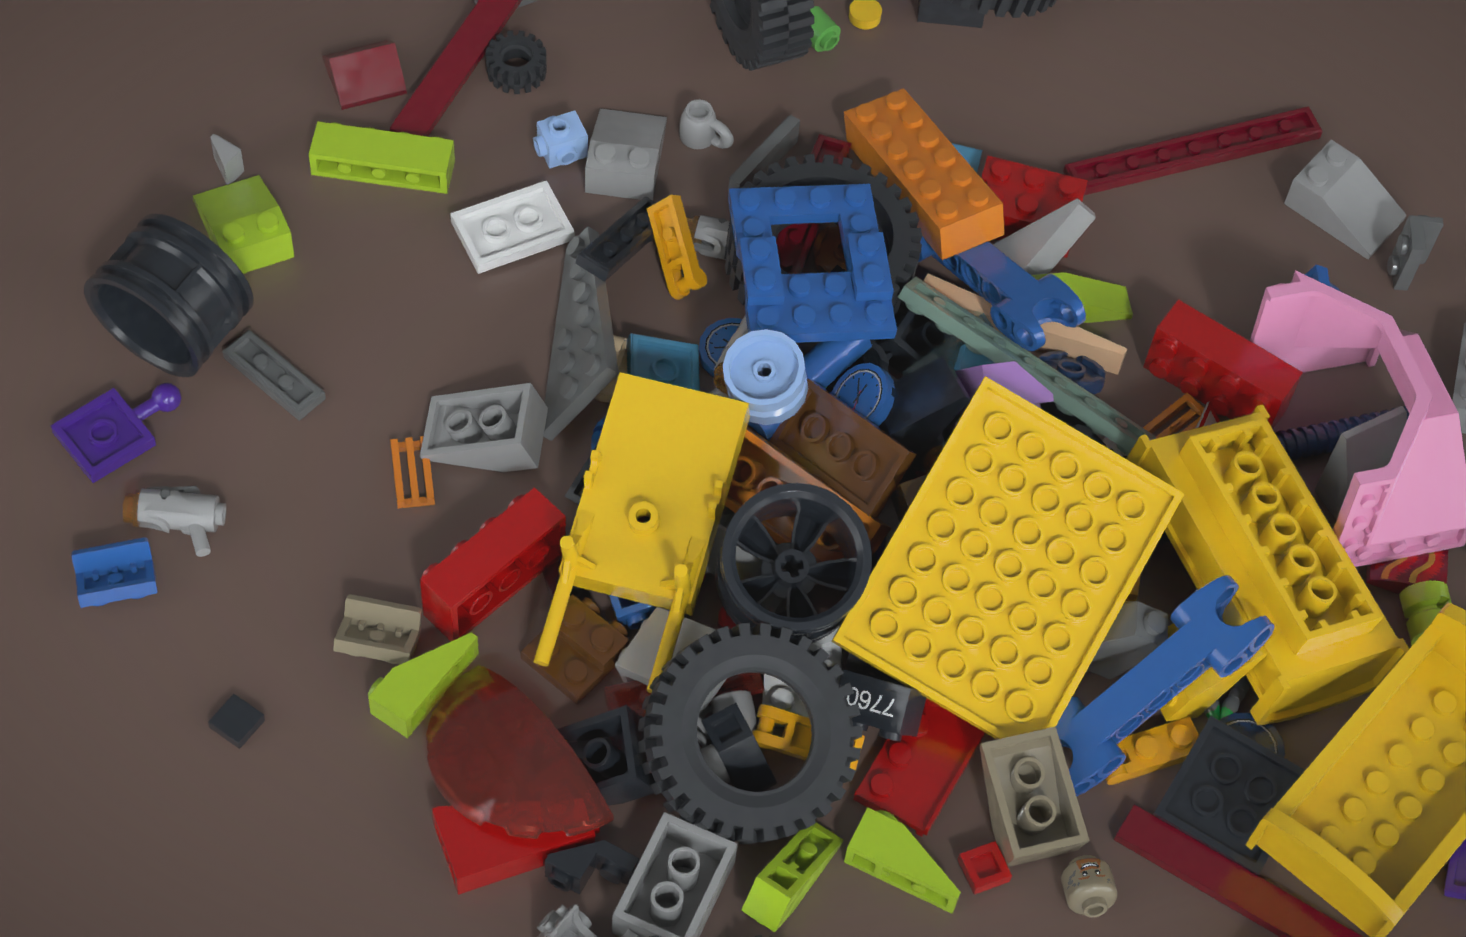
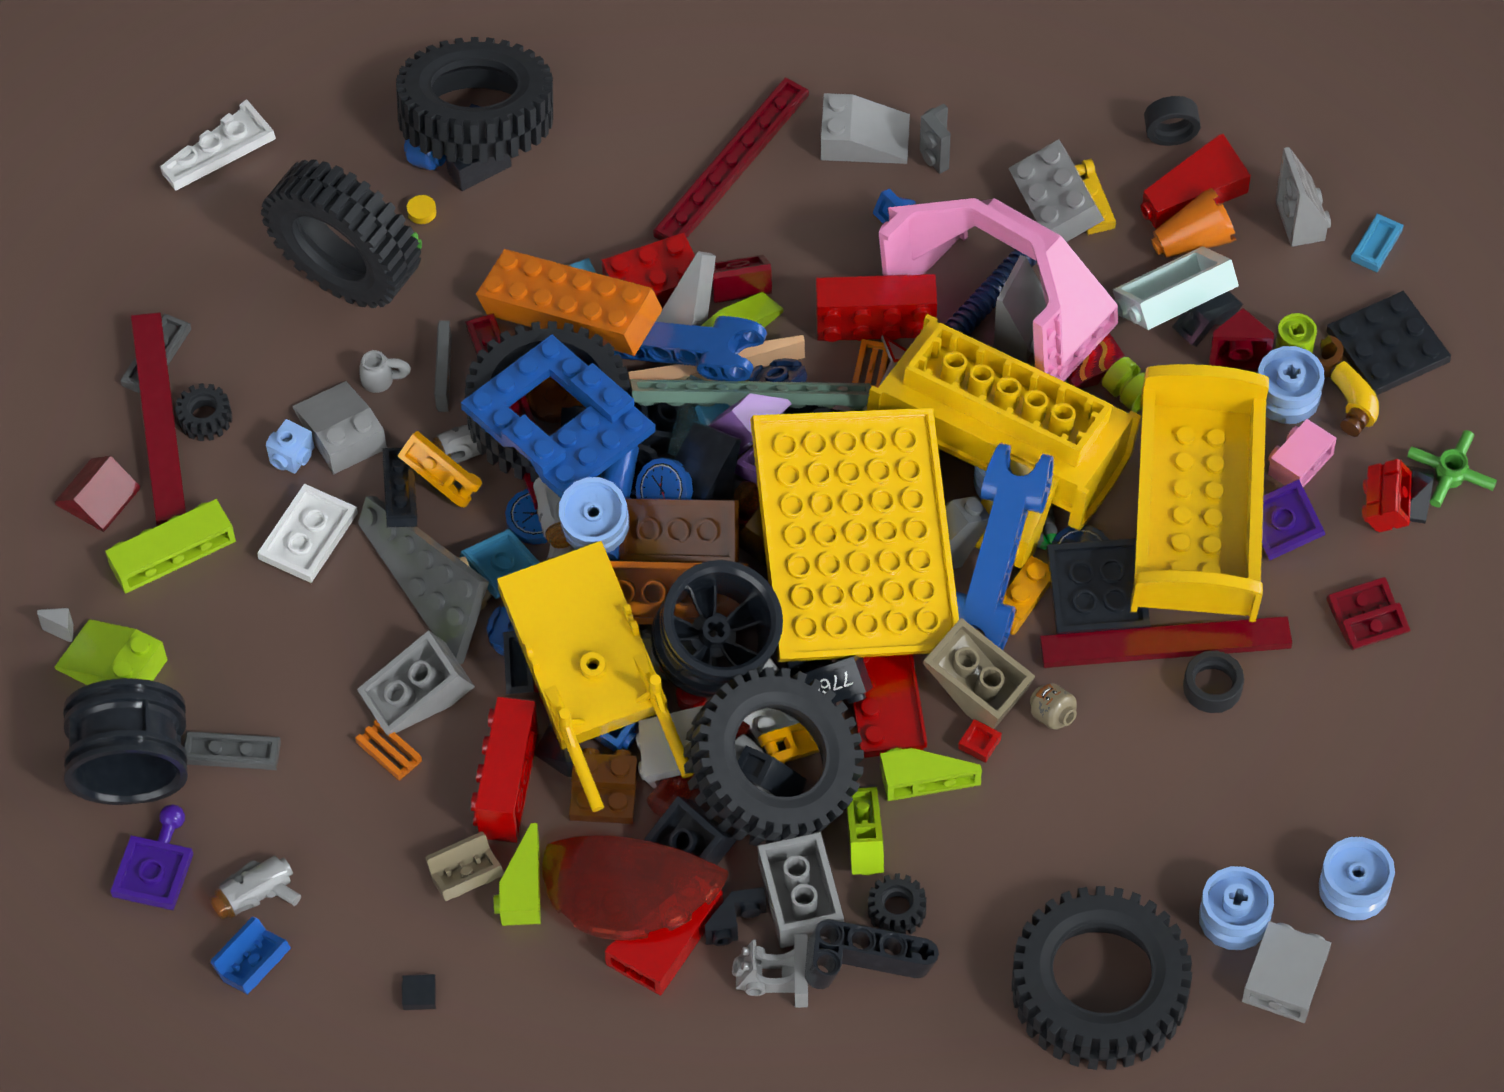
camera: 30 degrees left, 0 degrees up
none -> dark red slope [711,255,772,303]

